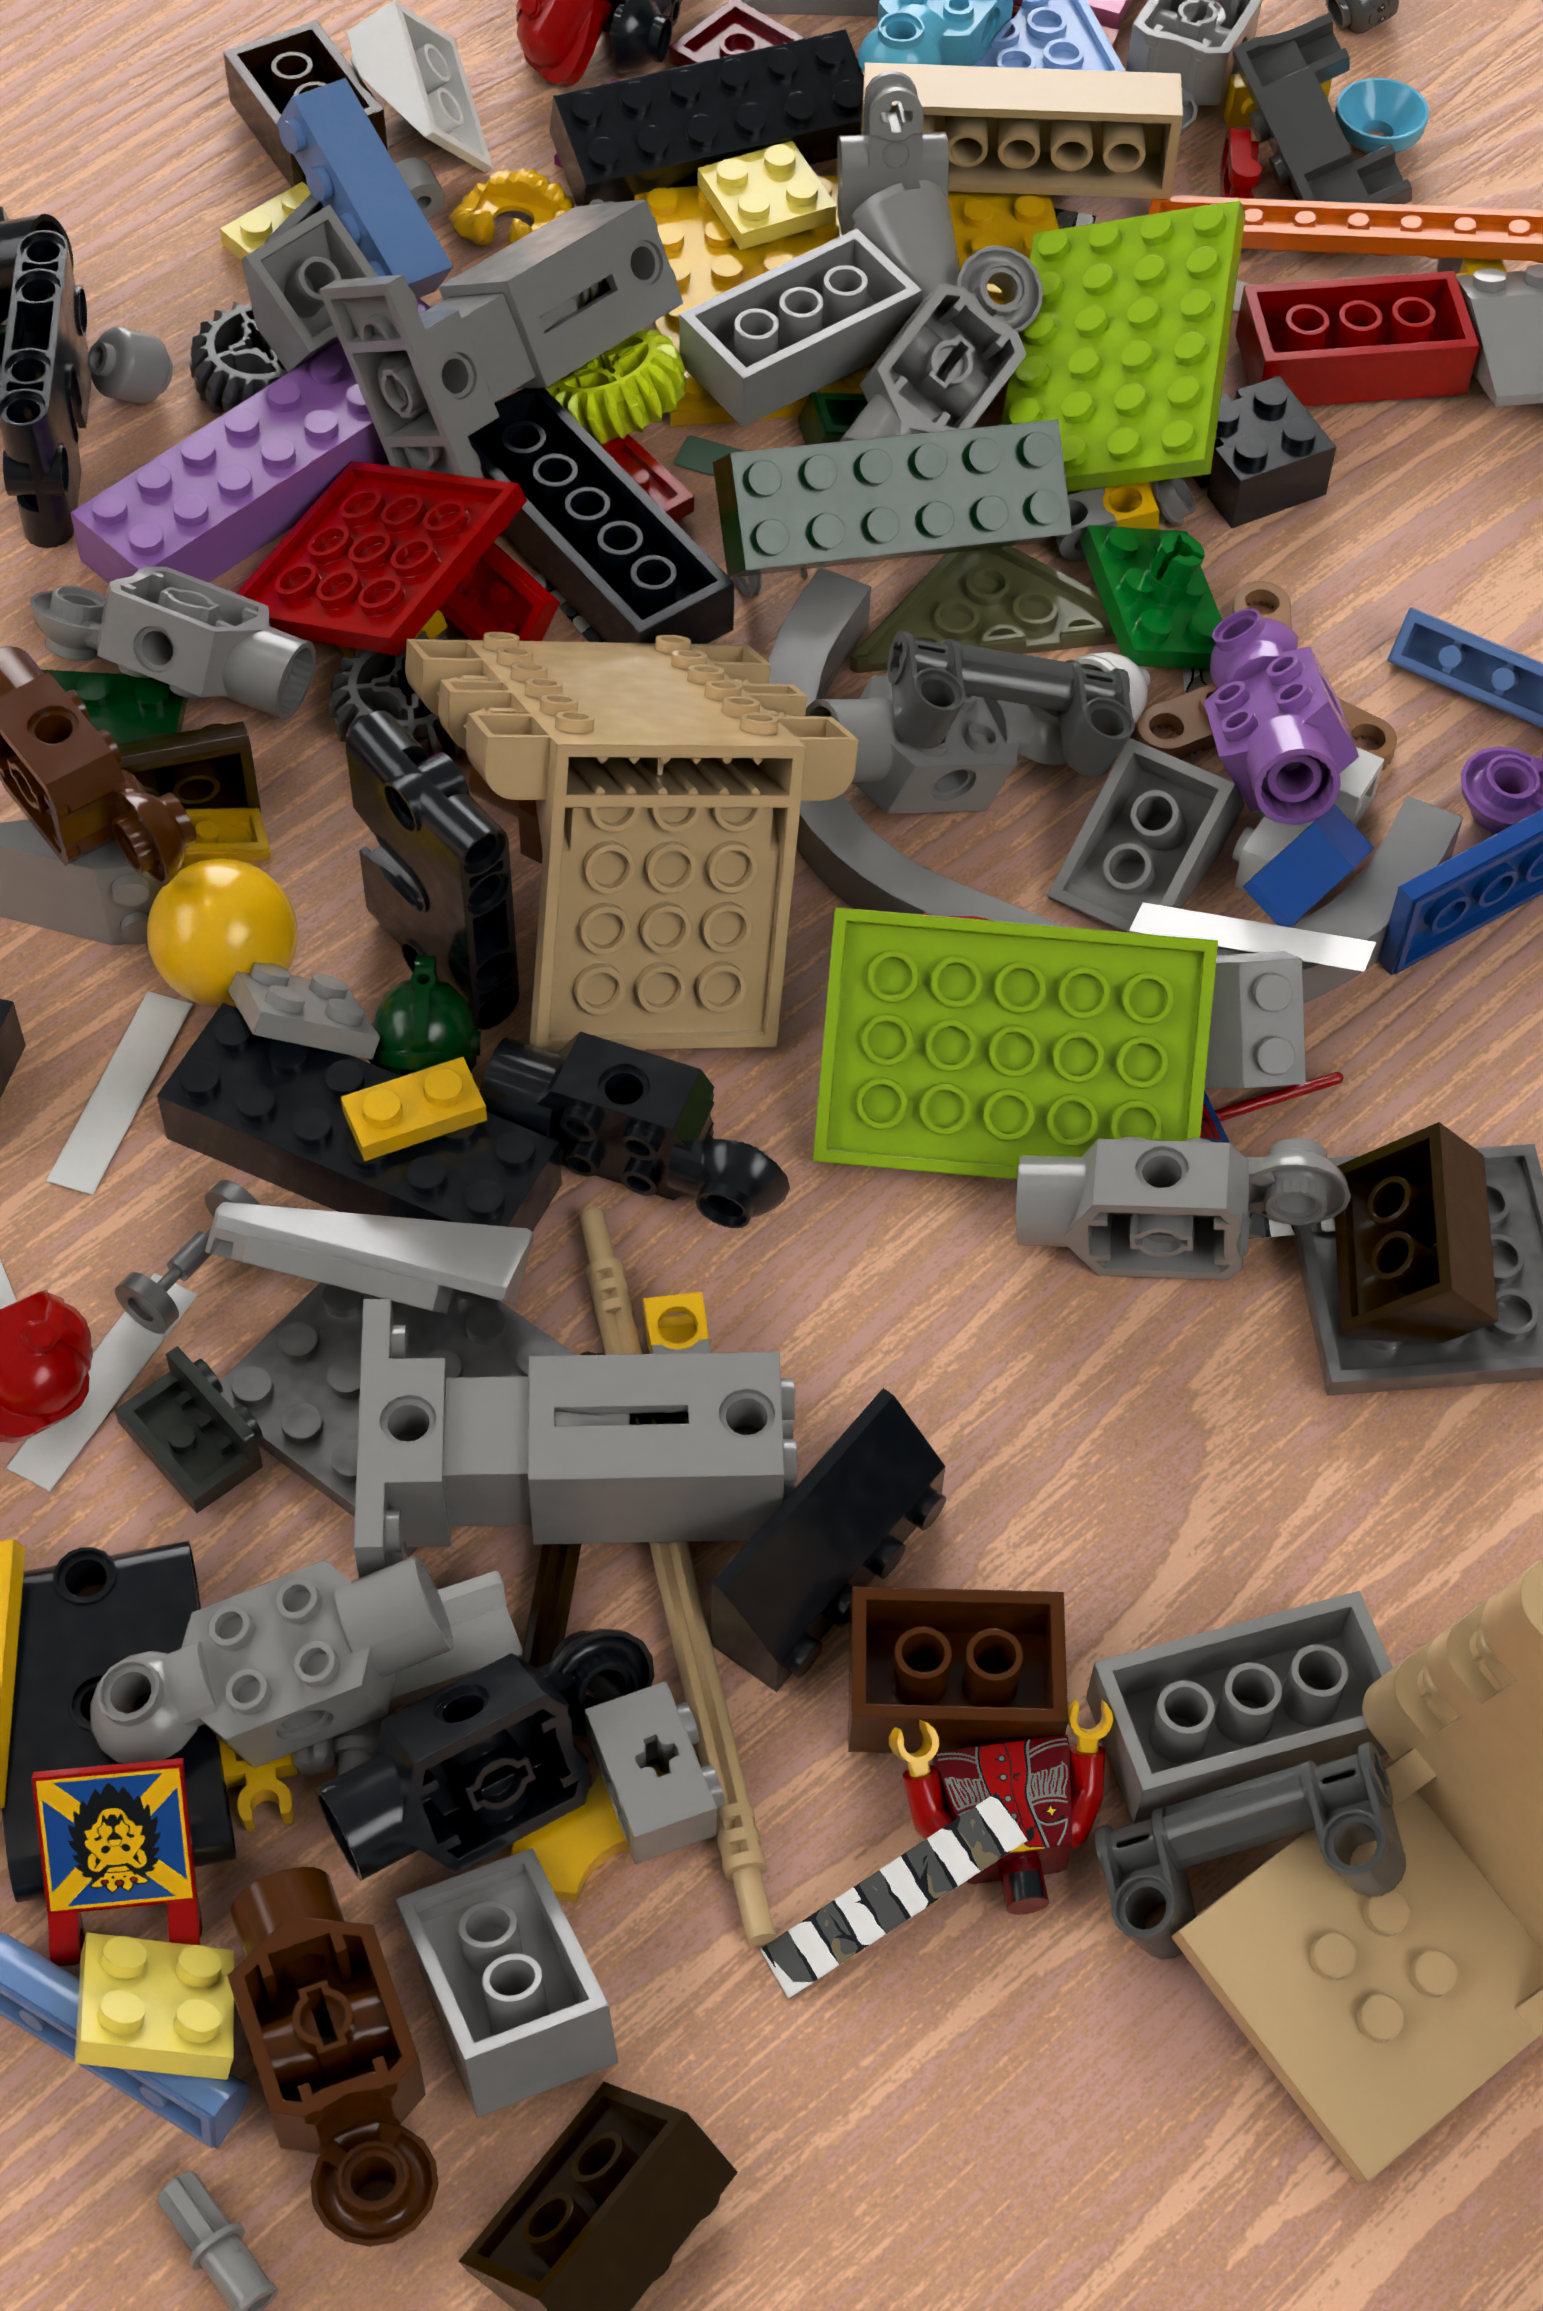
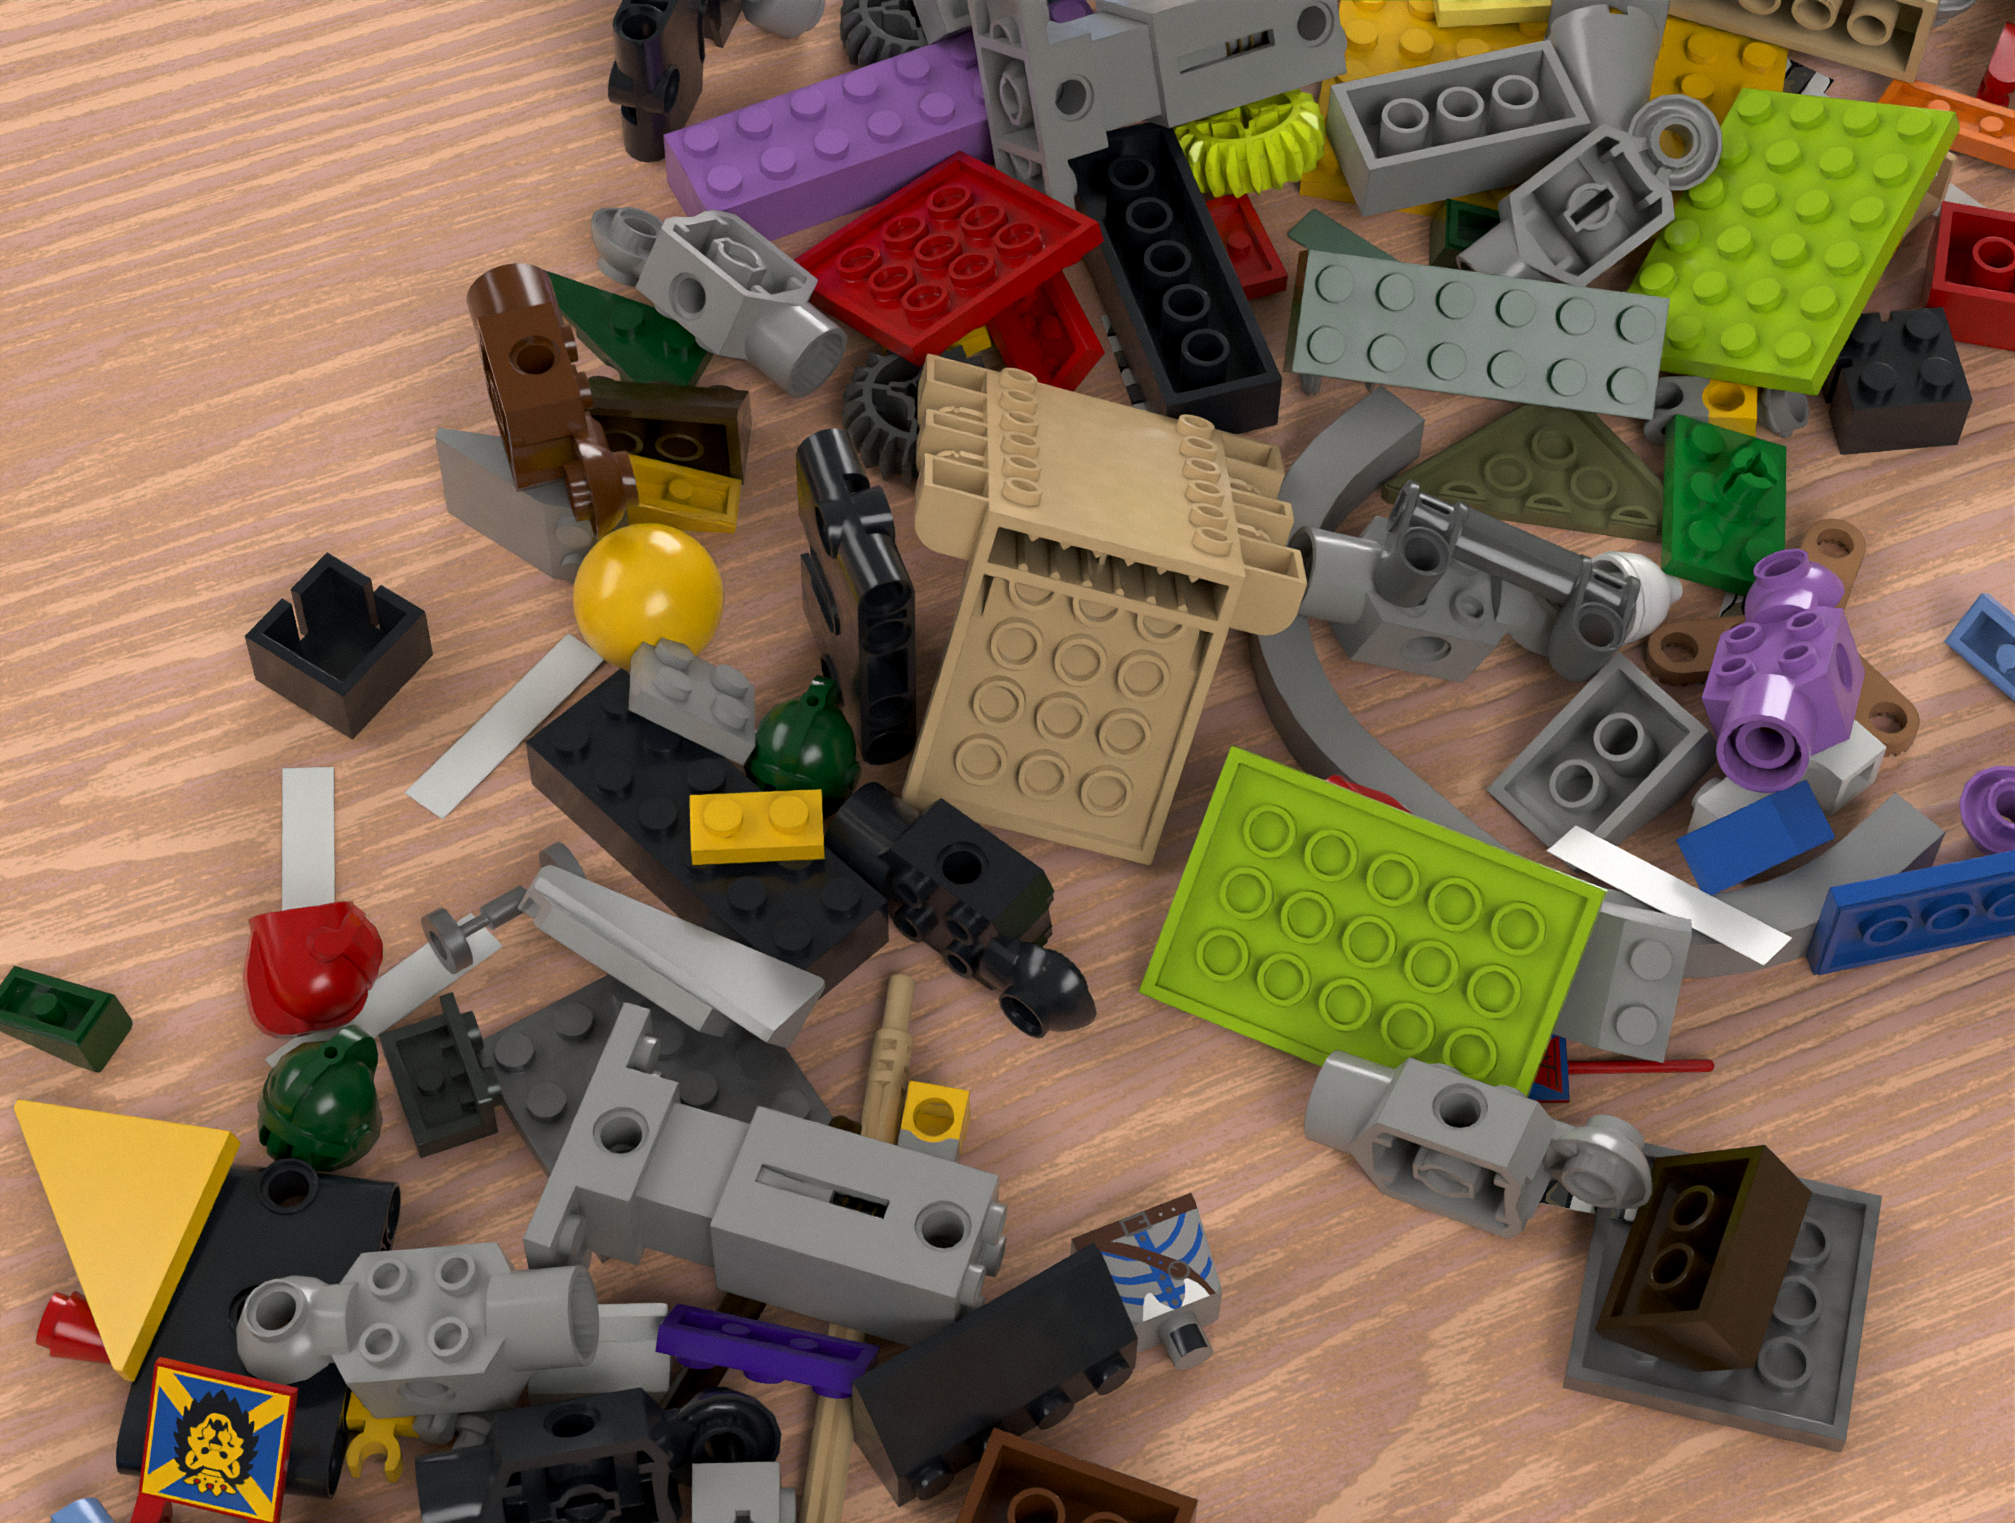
camera: 20 degrees right, 0 degrees up
none -> dark green helmet [257,1025,383,1172]
none -> dark purple plate [655,1303,880,1399]
none -> torso [1070,1193,1222,1370]

